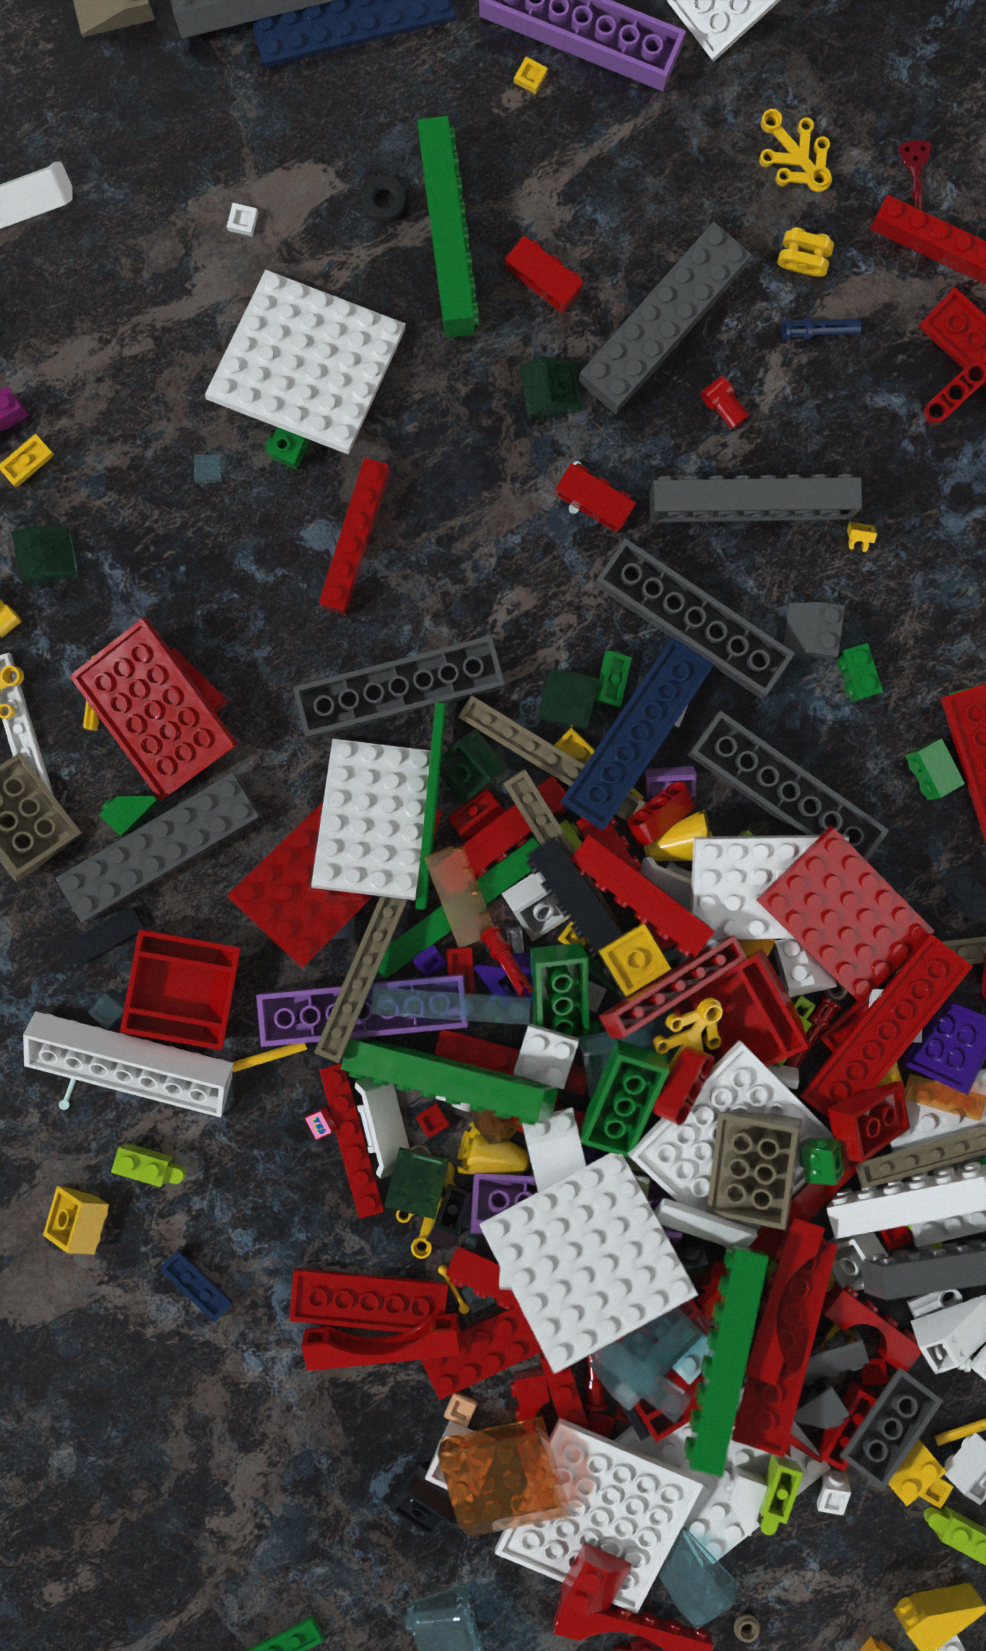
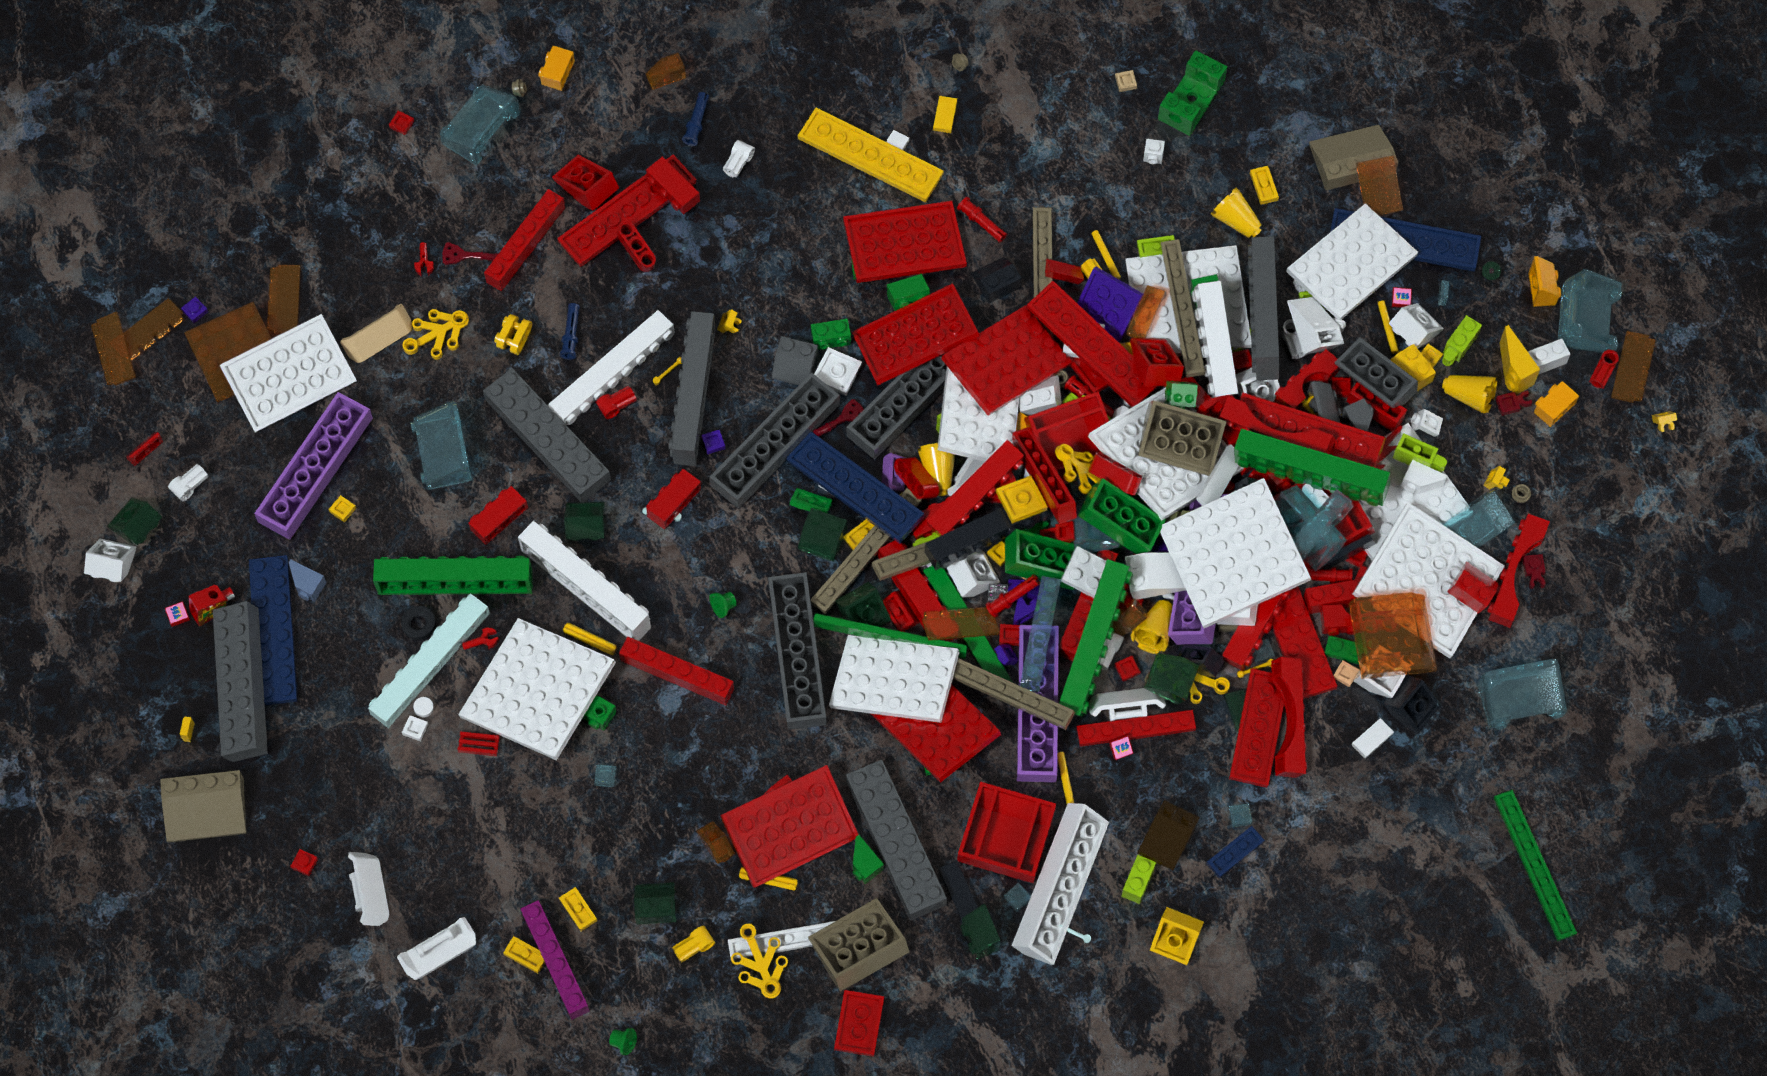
camera: 85 degrees left, 20 degrees down
none -> sand blue slope [289,559,327,602]
none -> red plate [290,849,318,876]
none -> tan piece [340,304,412,363]
none -> light aqua brick [368,593,490,728]
none -> clear light blue windscreen [410,401,473,490]
none -> white tile [413,697,433,718]
none -> red bar [414,242,434,276]
none -> red tile [457,731,500,756]
none -> red bar [462,627,499,650]
none -> white brick [518,521,651,641]
none -> white brick [548,310,675,426]
none -> yellow axle [563,623,617,655]
none -> yellow hinge [653,357,683,385]
none -> clear orange slope [696,821,735,864]
none -> dark purple plate [701,430,725,455]
none -> green piece [709,592,736,618]
none -> dark red piece [813,399,864,437]
none -> white plate [814,347,862,396]
none -> red plate [852,283,980,385]
none -> clear green slope [960,904,1000,959]
none -> red slope [1040,521,1075,543]
none -> dark brown slope [1137,800,1200,871]
none -> red slope [1196,395,1234,417]
none -> clear green tile [1224,690,1245,732]
none -> clear light blue tile [1229,804,1252,827]
none -> green plate [1325,636,1367,665]
none -> white tile [1352,718,1394,759]
none -> yellow cone [1442,375,1497,414]
none -> yellow tile [1483,466,1510,490]
none -> dark red plate [1496,391,1532,416]

